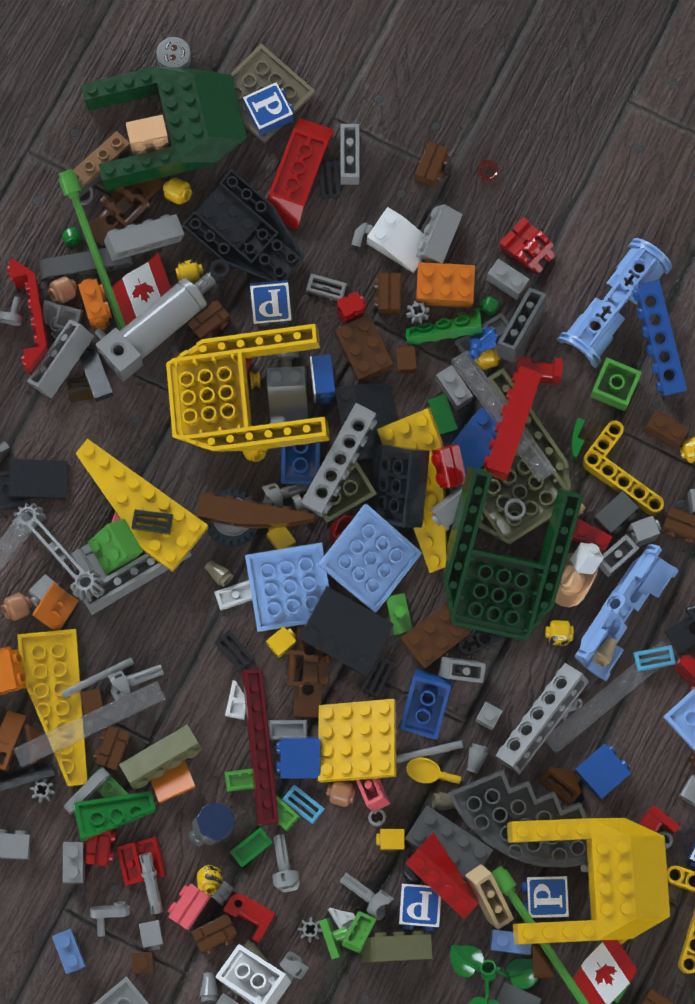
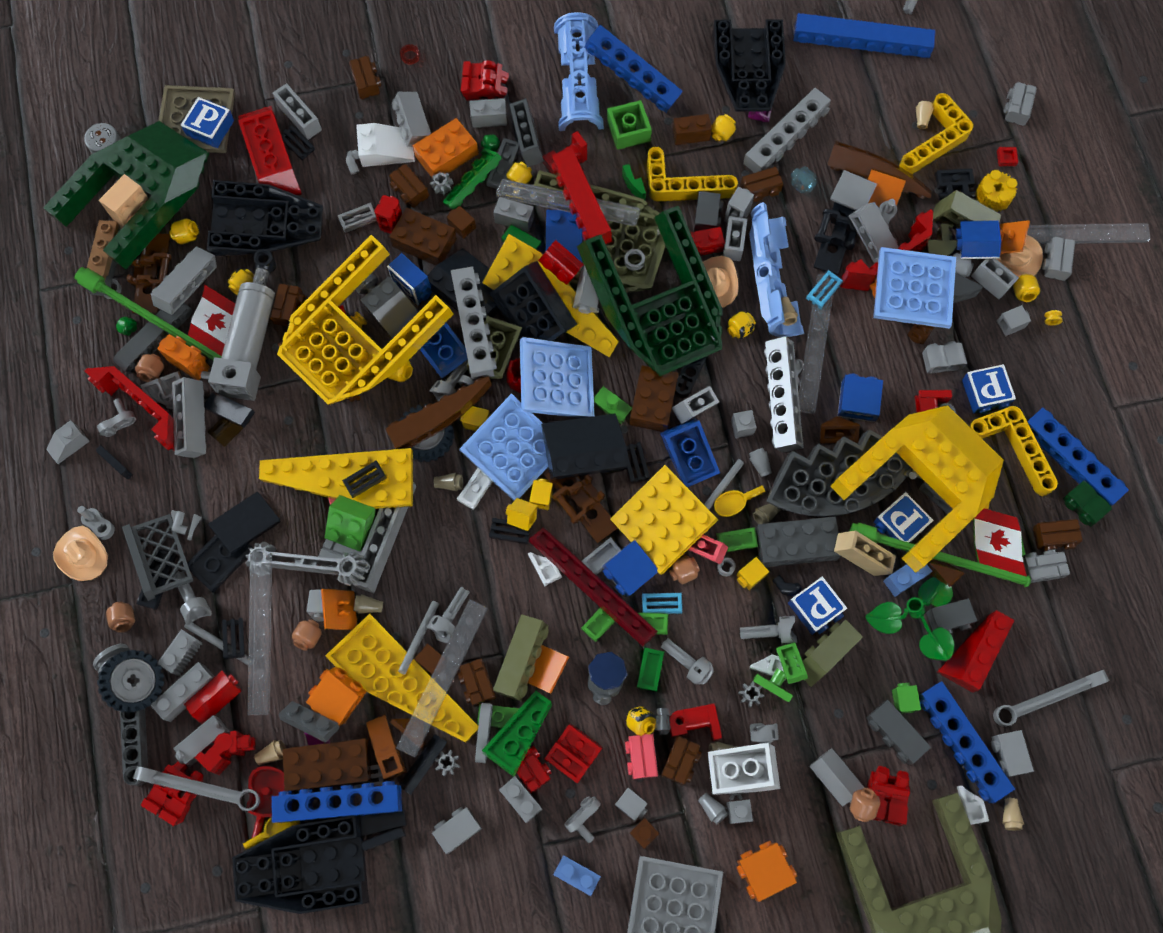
camera: 35 degrees left, 5 degrees down
light grey pin [139,853,163,914] -> none
piece [250,280,291,326] -> none
red wedge [405,832,479,919] -> none
blue arm [468,325,499,360] -> none
white brick [570,543,604,574] -> none
none -> dark tan cone [354,594,384,614]
none -> yellow brick [506,498,538,531]
none -> bright green plate [716,527,758,553]

